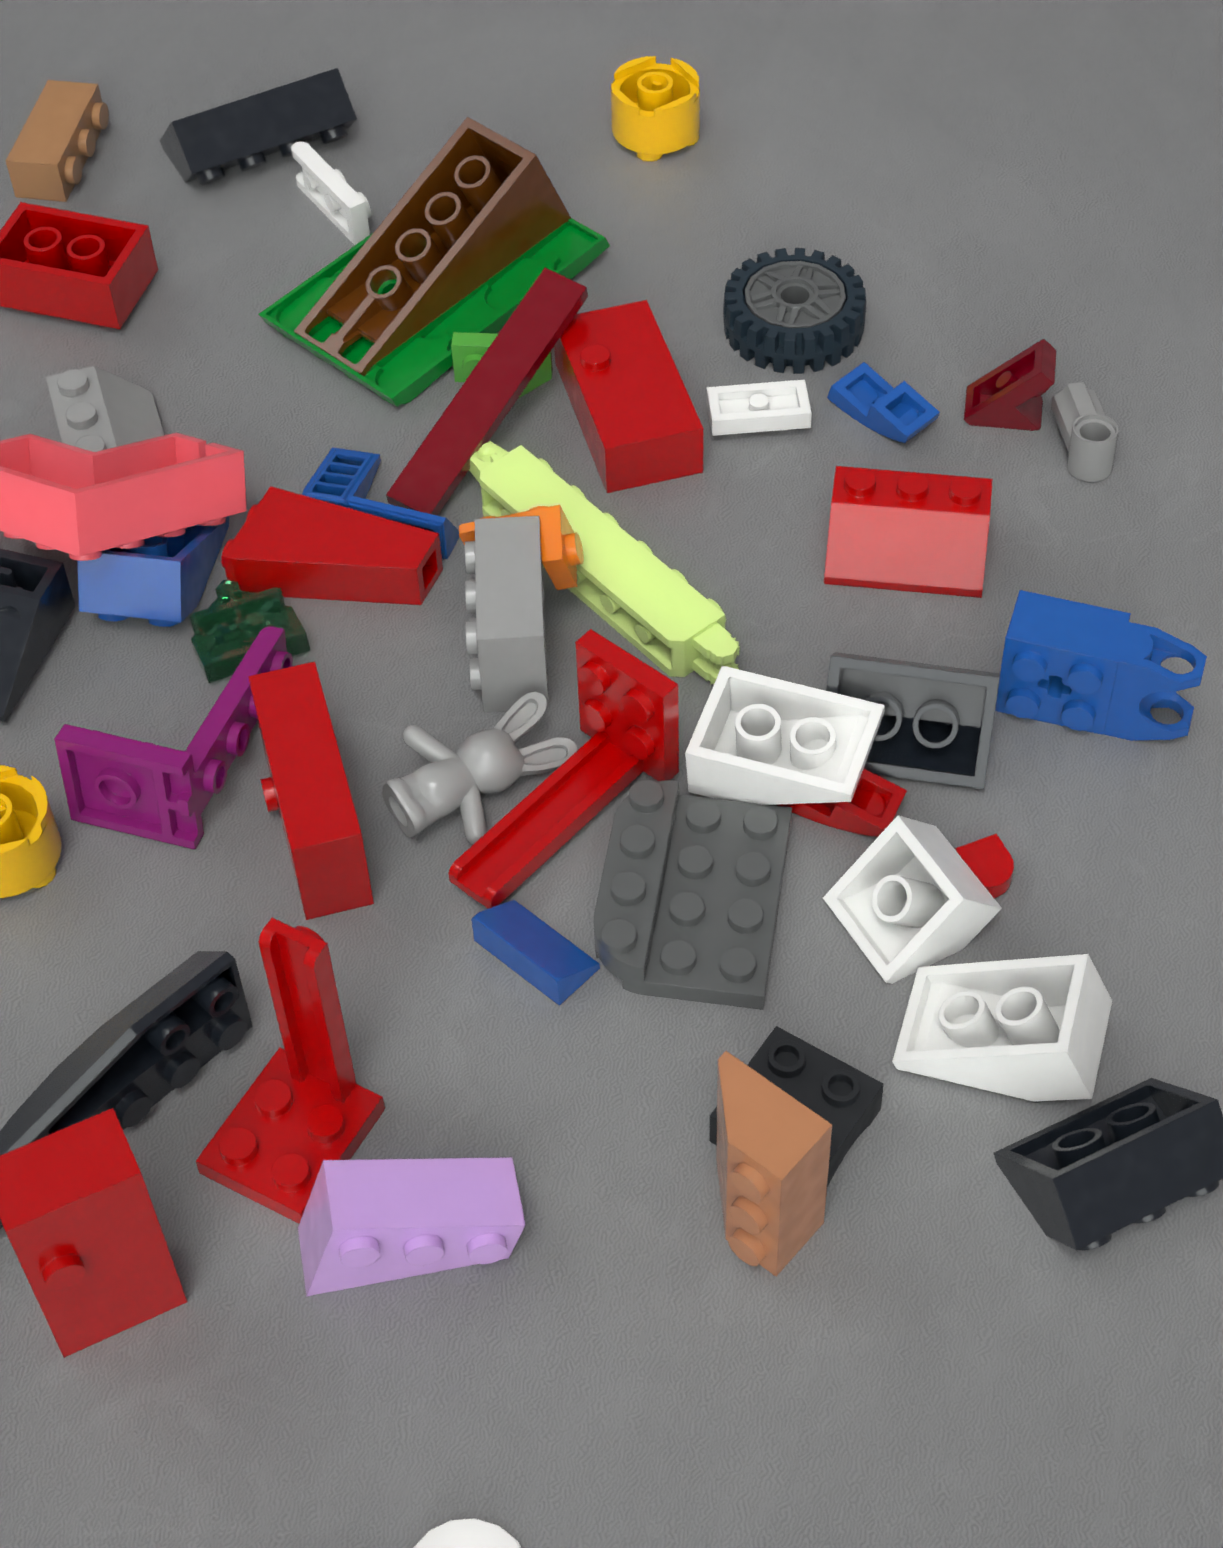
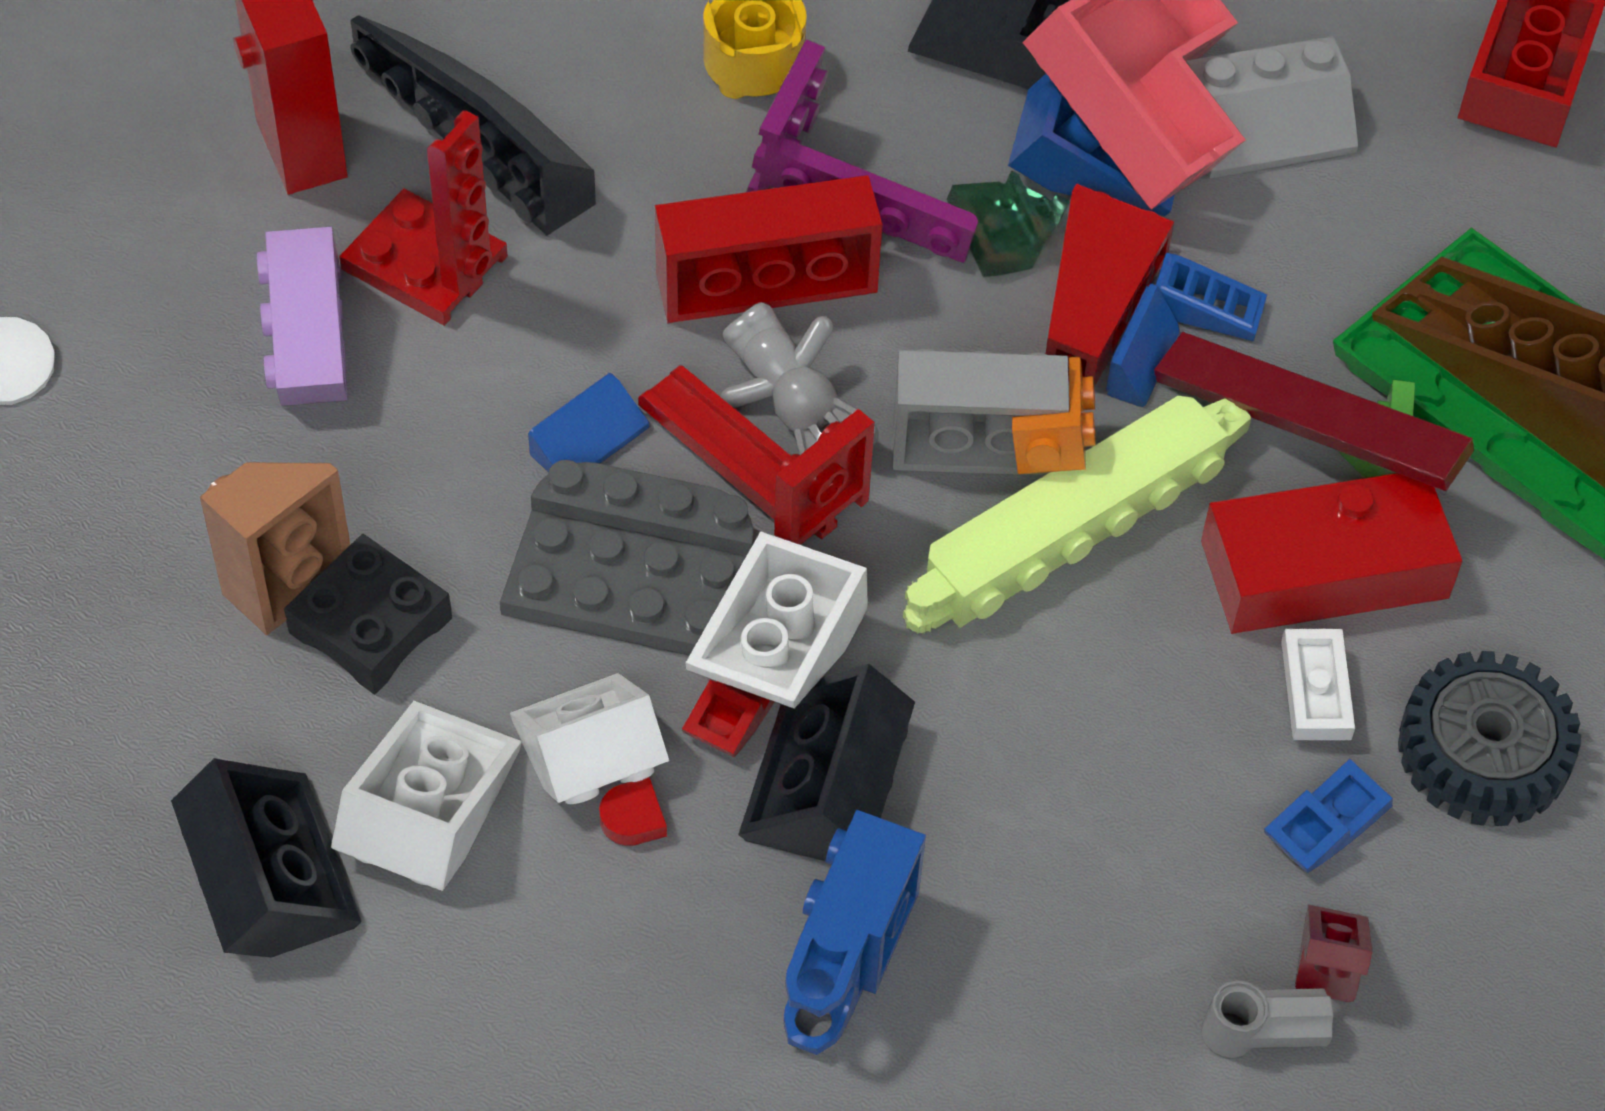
camera: 90 degrees right, 5 degrees up
slope [824,466,993,598] -> none

